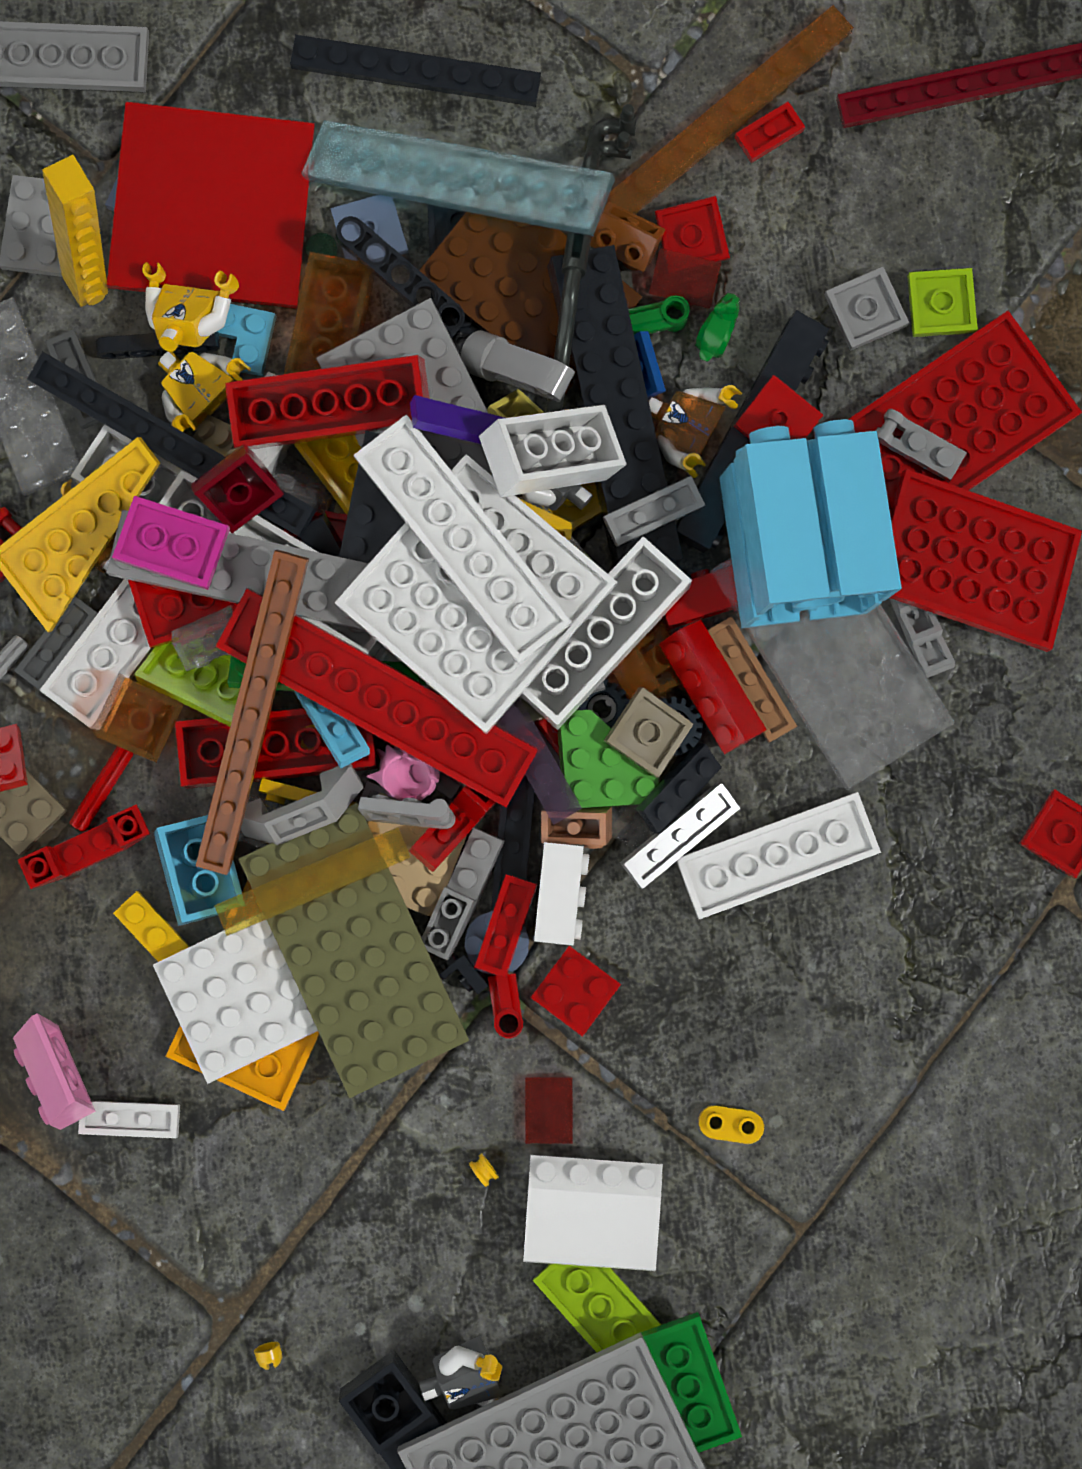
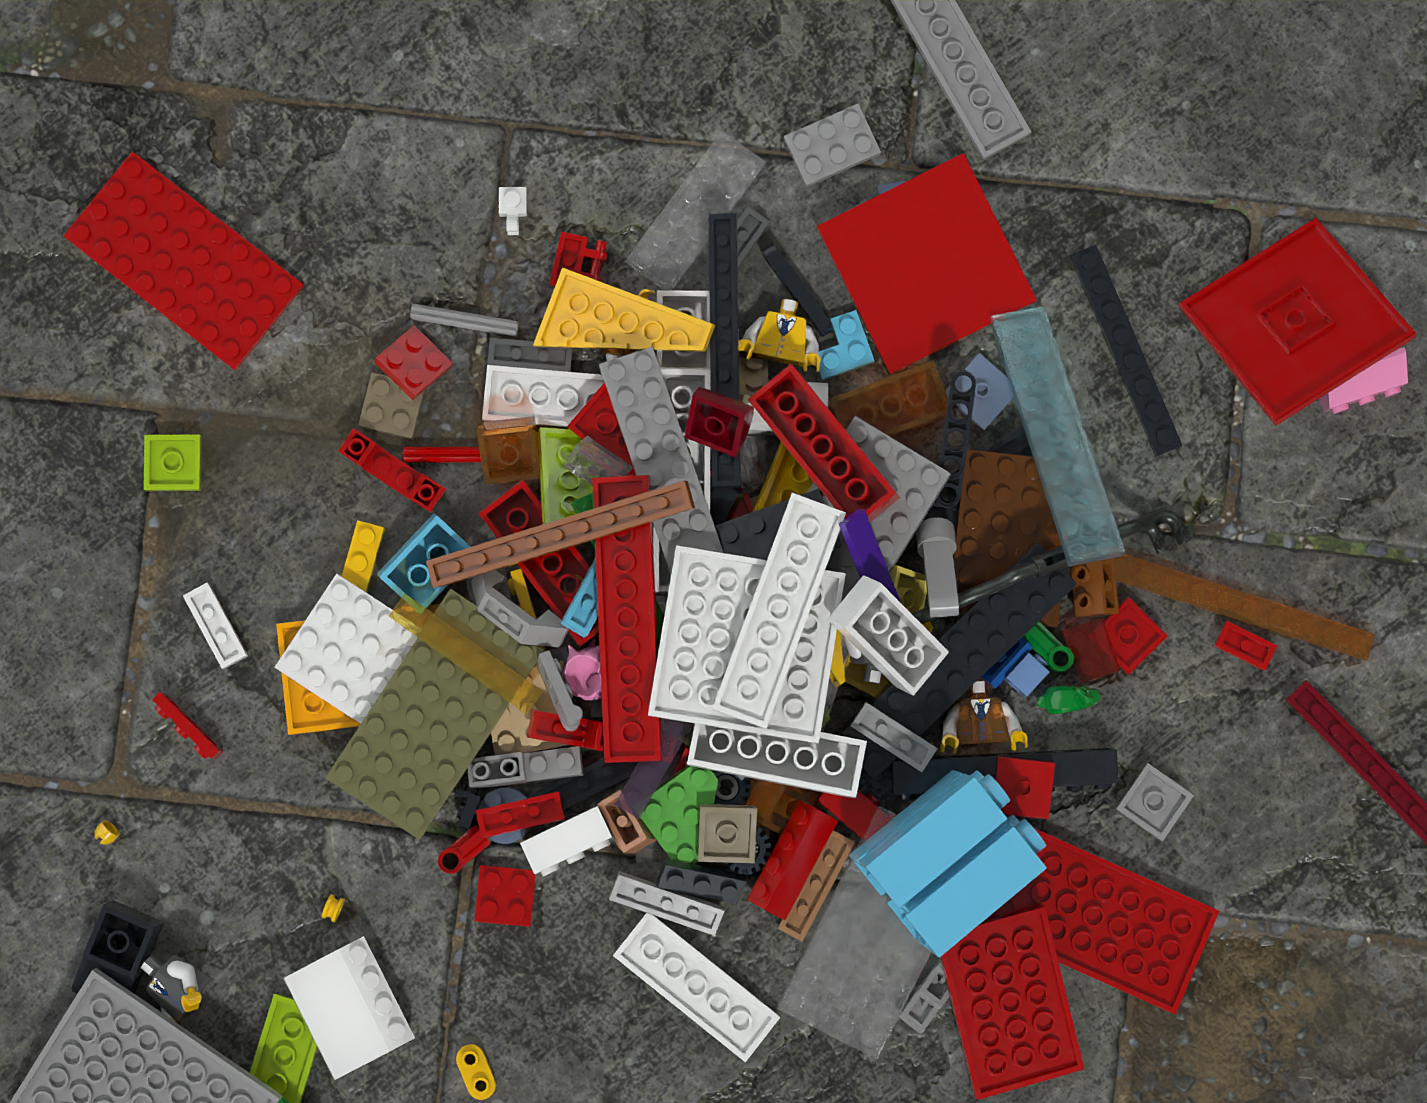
camera: 55 degrees right, 0 degrees up
bright pink slope [13,1013,96,1130] -> none
yellow brick [42,155,108,308] -> none
dark pink plate [112,496,230,590] -> none
torso [142,262,239,352] -> none
clear green piece [306,233,338,265] -> none
clear red plate [525,1077,573,1144] -> none
light grey plate [876,409,967,482] -> none
lime plate [907,268,978,337] -> none
none -> red plate [152,692,224,759]
none -> medium blue brick [1004,653,1049,698]

